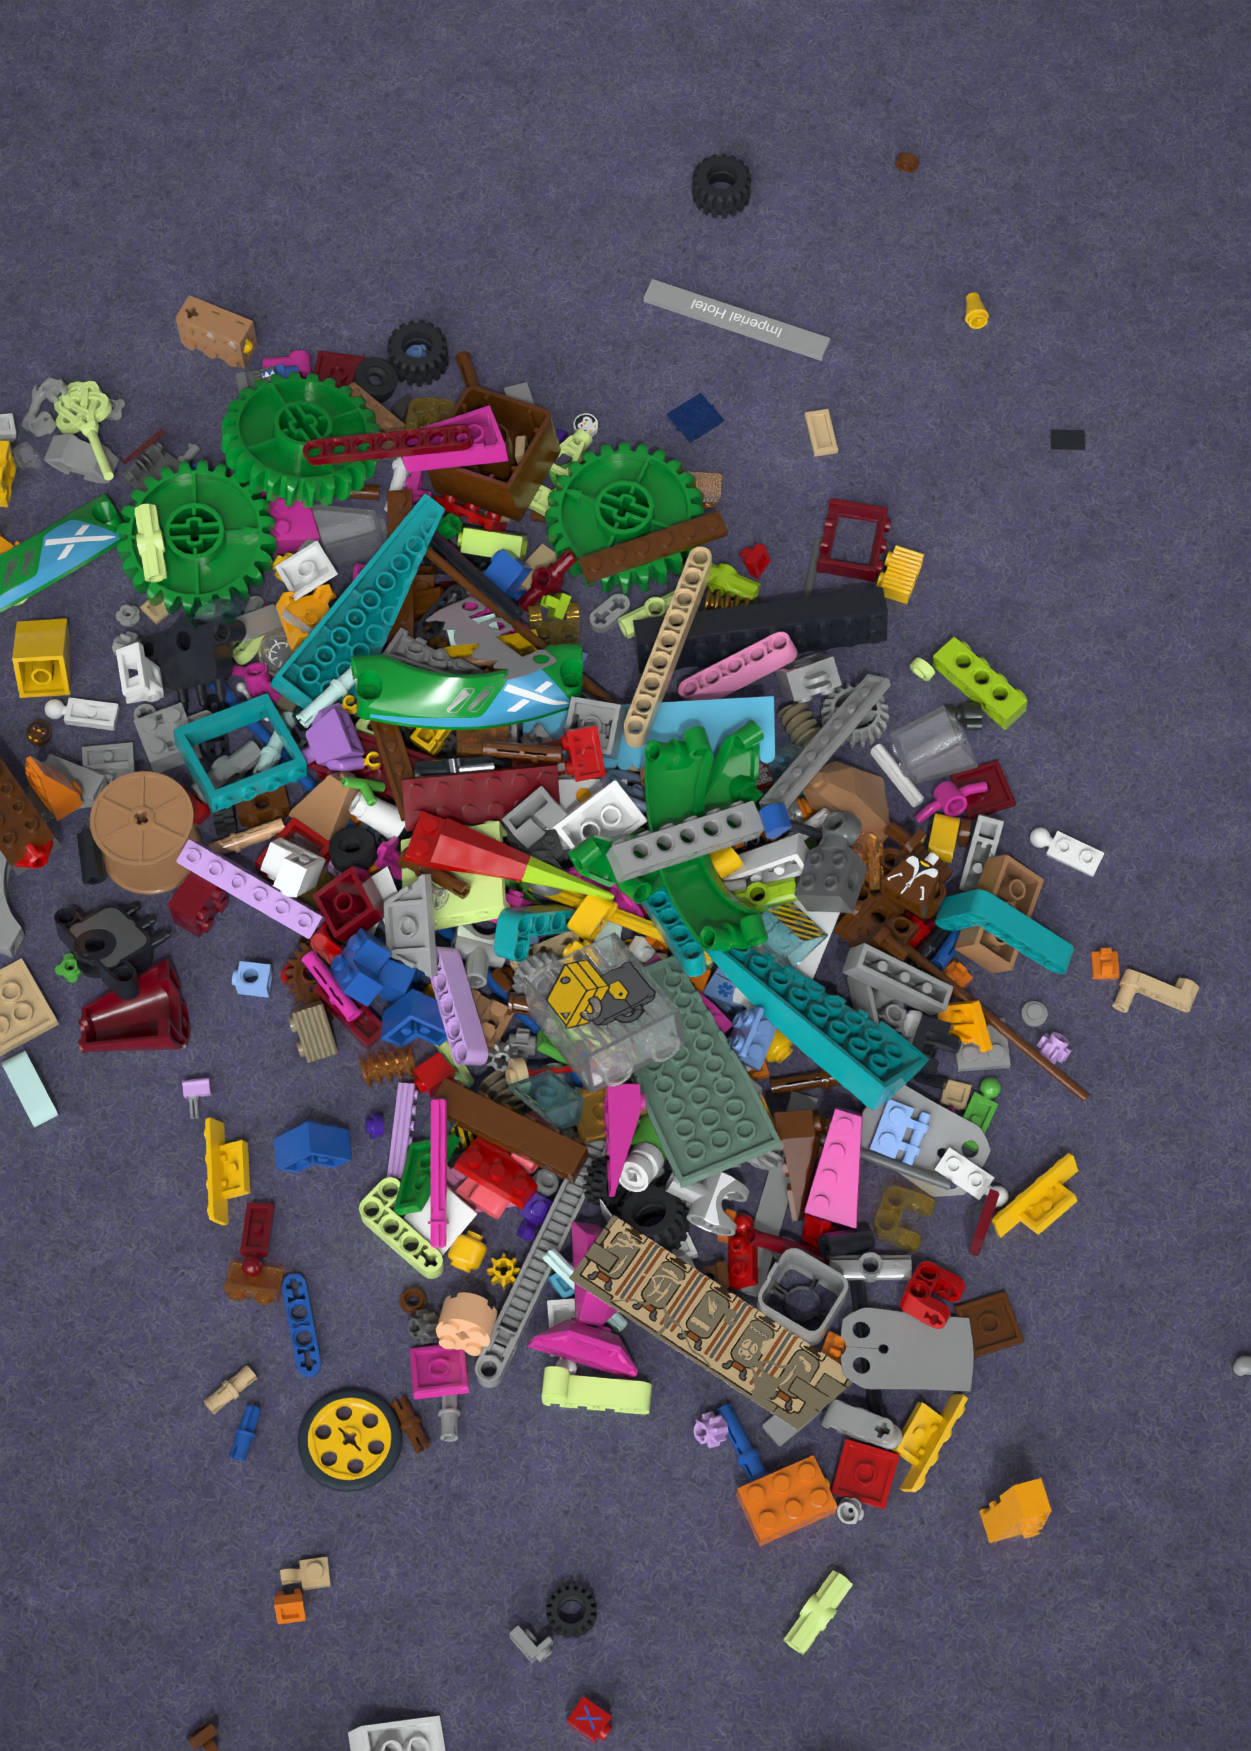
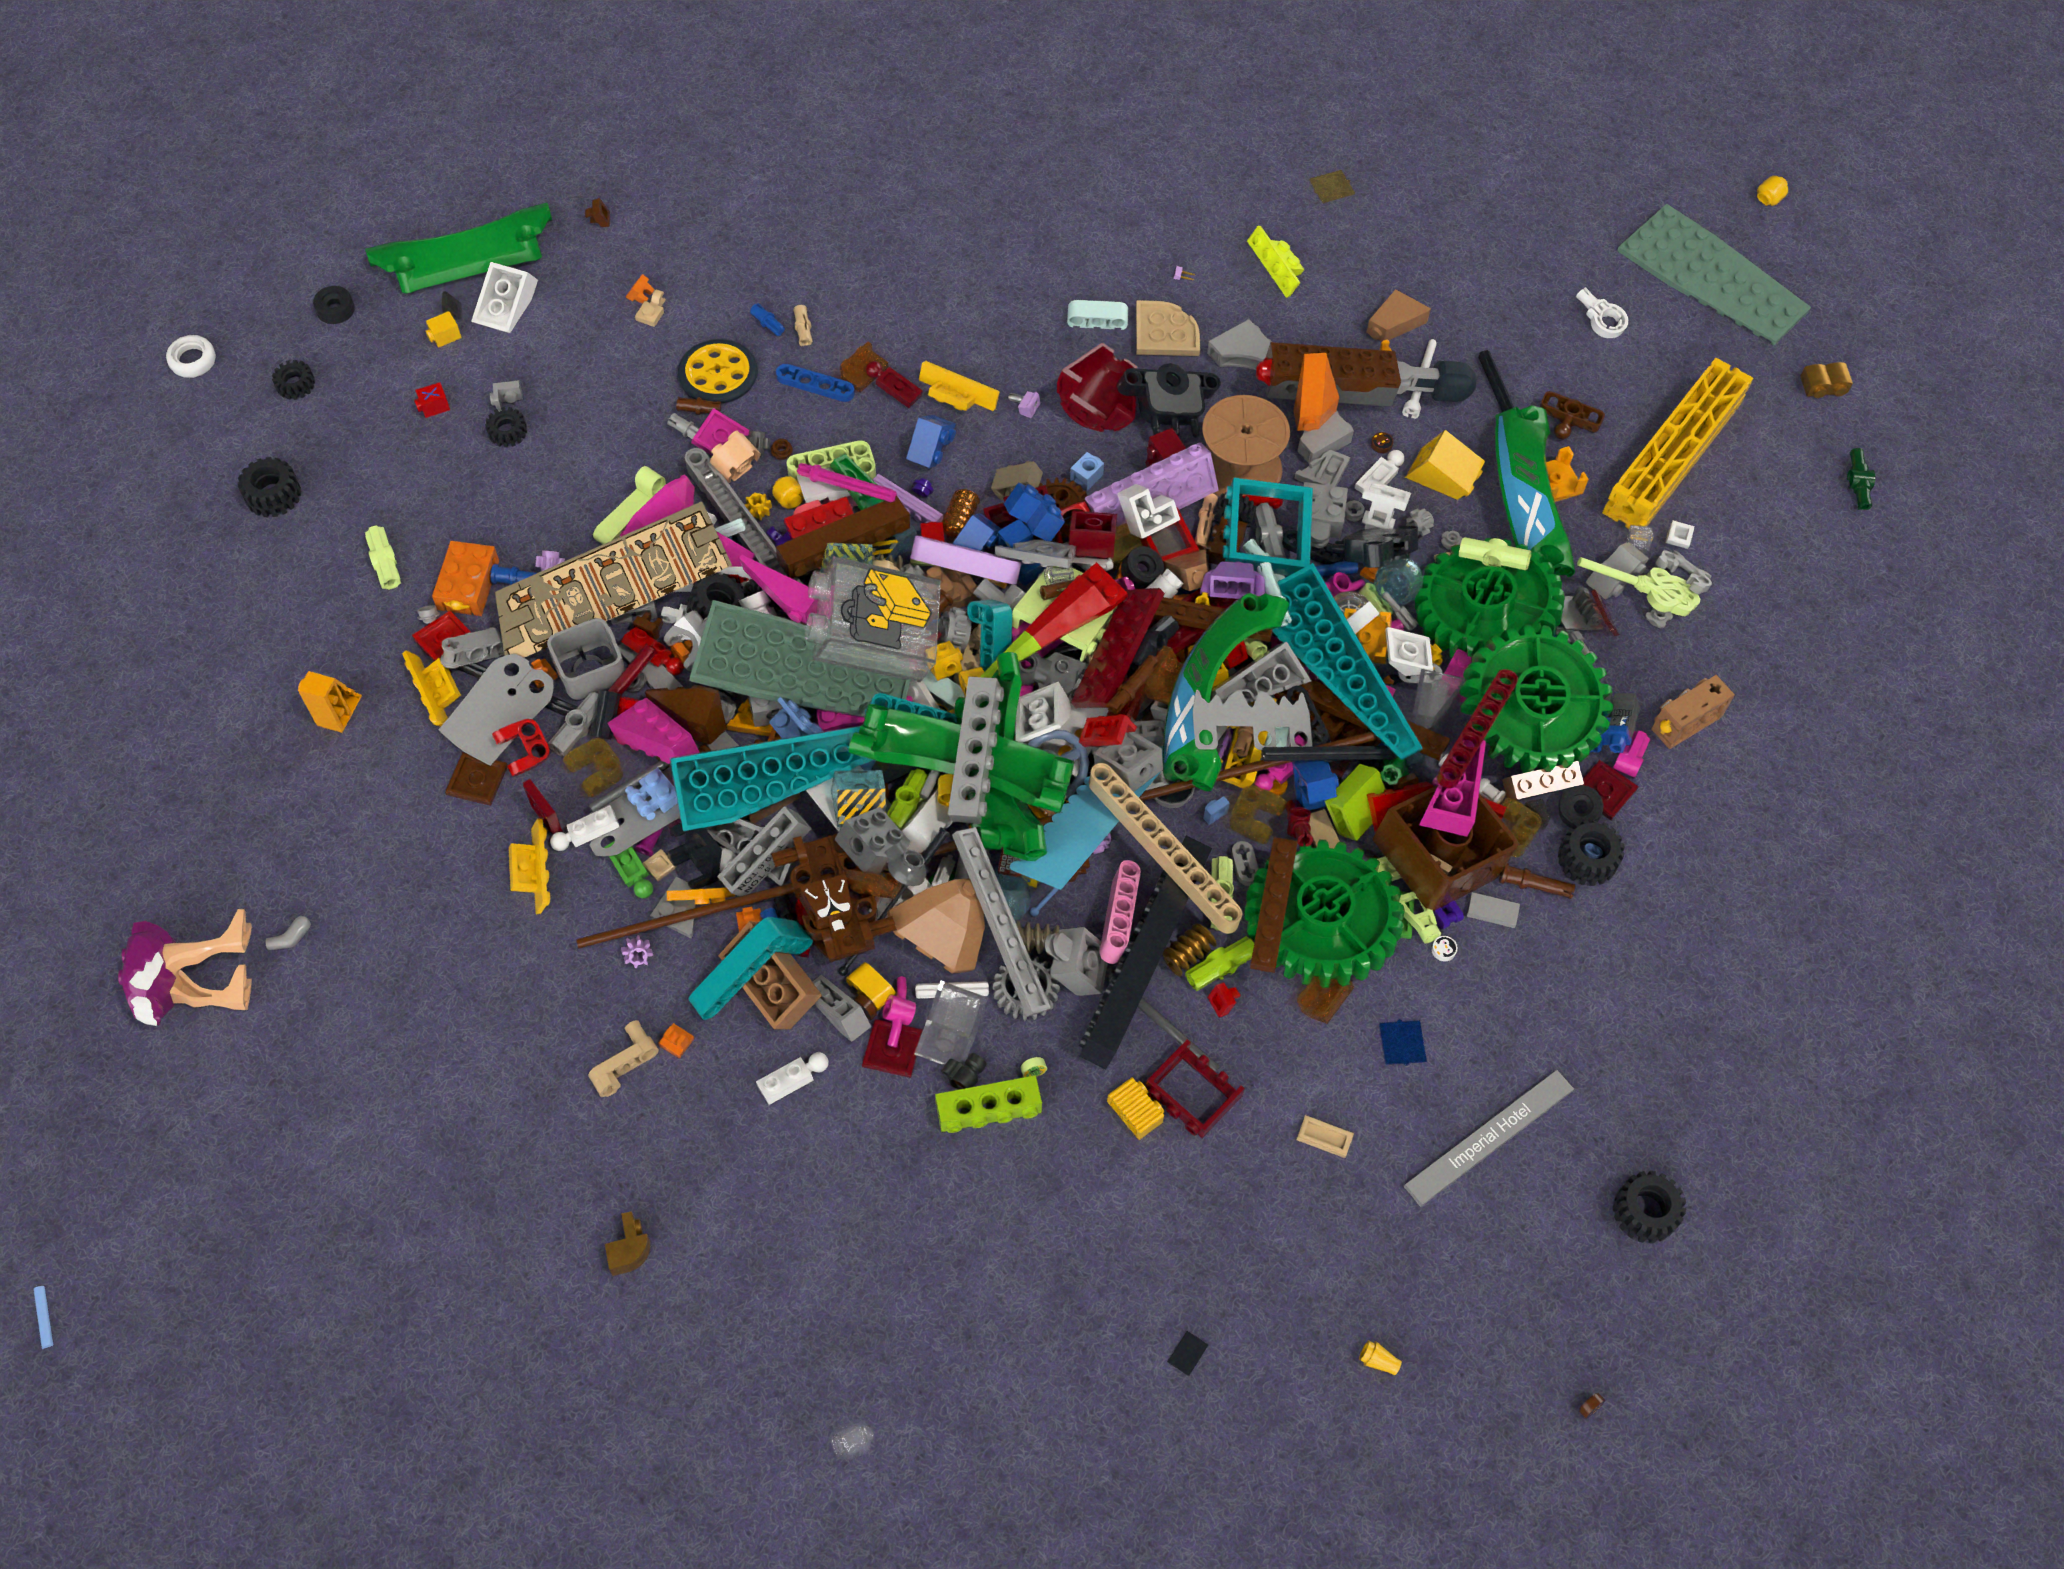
camera: 120 degrees right, 5 degrees down
light grey tile [235,604,283,643] -> none
dark pink pin [301,950,361,1022] -> none
bright green piece [341,776,386,806] -> none
light grey piece [502,786,567,848] -> none
lime tile [539,593,571,621] -> none
blue brick [759,803,792,839] -> none
light grey plate [1021,1001,1048,1027] -> none

